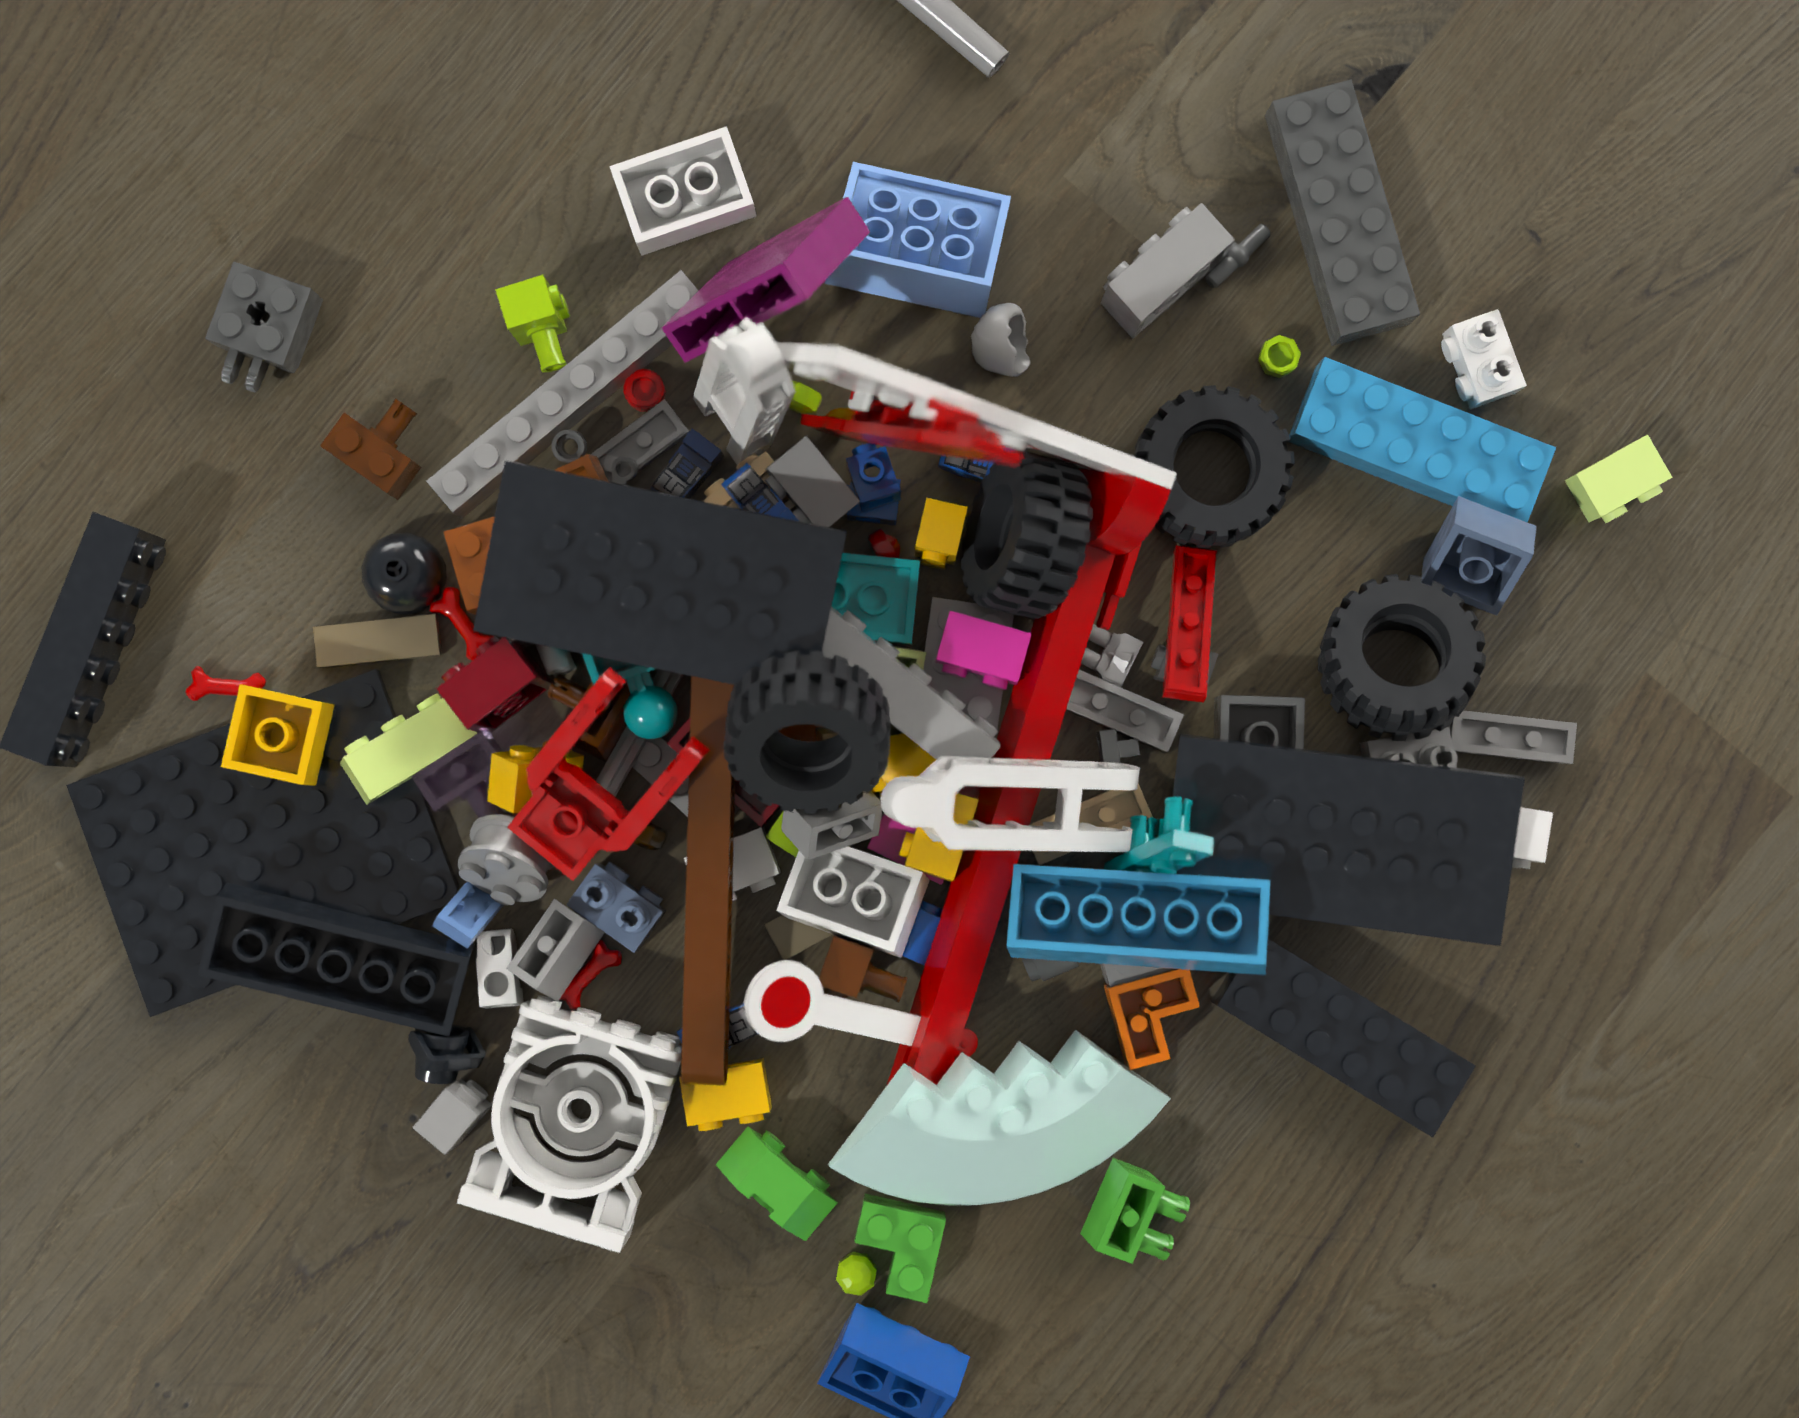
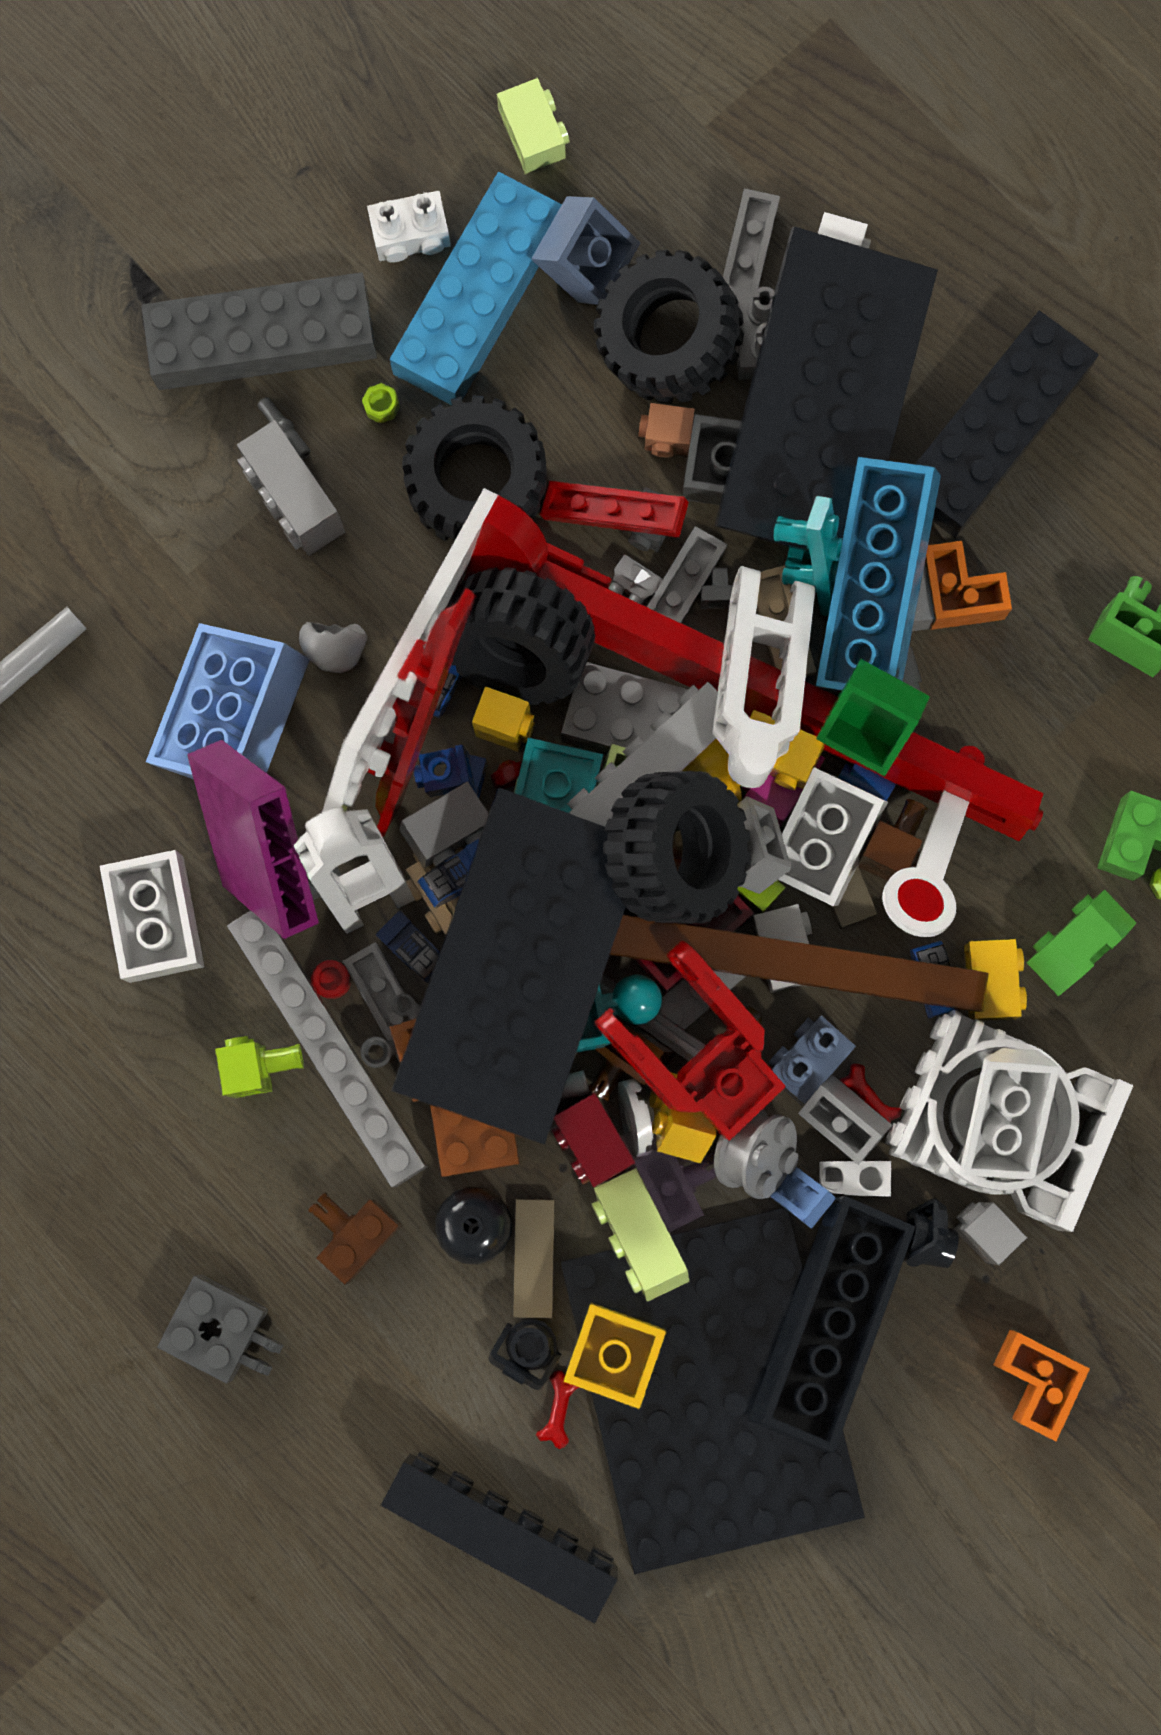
camera: 75 degrees left, 5 degrees down
red piece [430,587,495,661] -> none
light aqua brick [828,1030,1171,1206] -> none
dark pink brick [935,611,1032,690] -> none
none -> black piece [489,1318,562,1390]
none -> white tile [618,1079,653,1157]
none -> nougat brick [639,403,695,458]
none -> green piece [816,659,930,776]
none -> white slope [959,1048,1060,1180]
none -> orange brick [993,1330,1090,1441]

